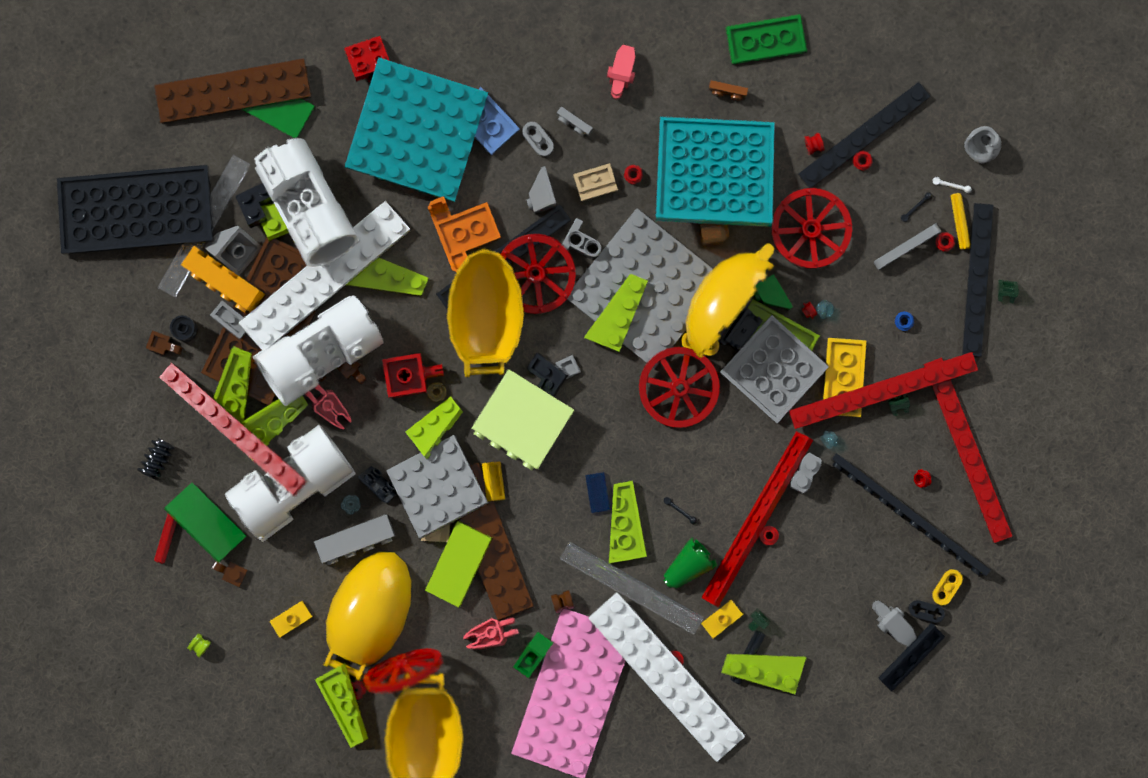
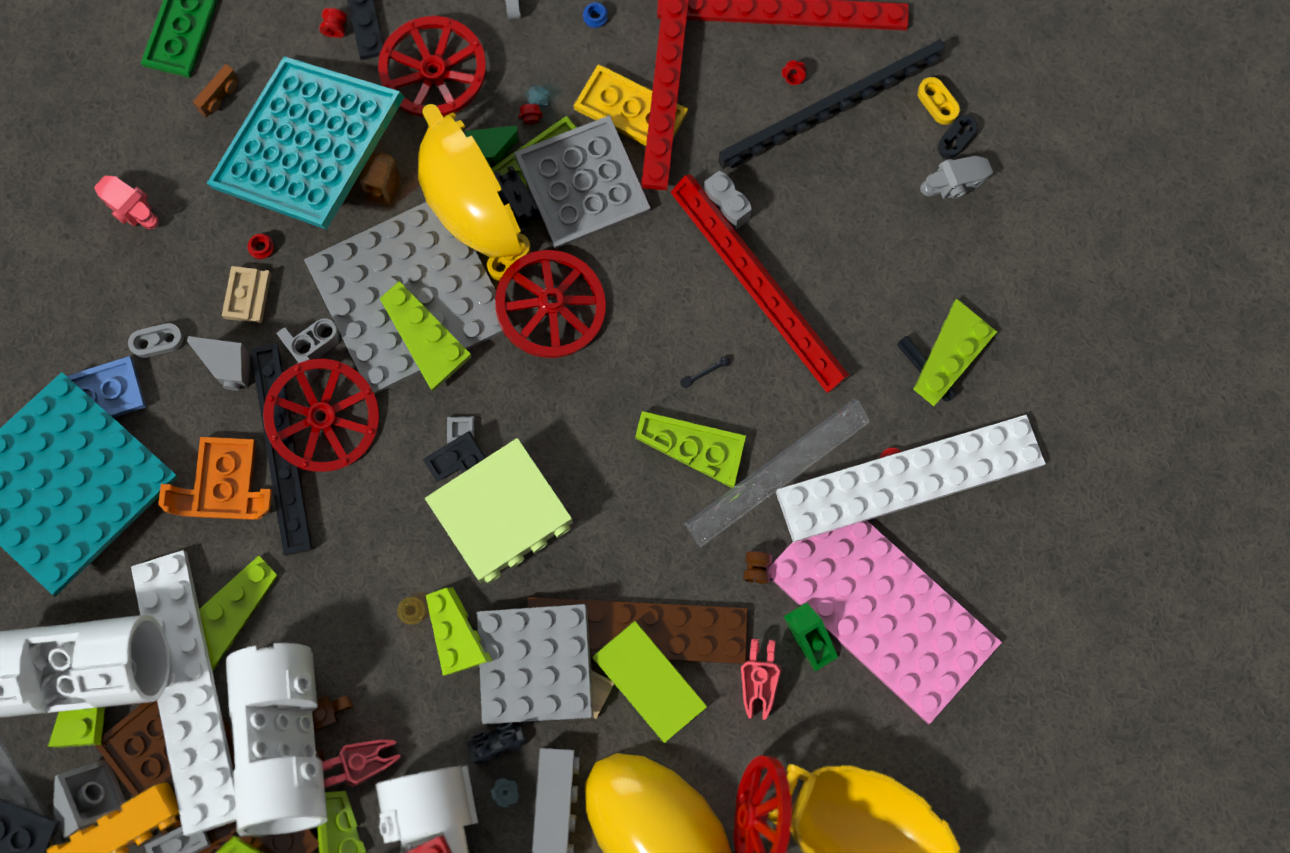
camera: 70 degrees left, 10 degrees down
black plate [235,183,272,229] -> none
red brick [382,353,444,399] -> none
yellow windscreen [447,249,524,377] -> none
yellow plate [482,461,505,501] -> none
light grey plate [557,107,593,137] -> none
clear blue tile [585,472,610,513] -> none
green cone [664,537,717,589] -> none
yellow plate [701,600,743,638] -> none
clear green tile [747,608,771,632] -> none
red plate [759,526,779,545] -> none
clear light blue plate [821,431,838,449] -> none
black plate [878,623,945,692] -> none
clear green tile [887,394,910,416] -> none

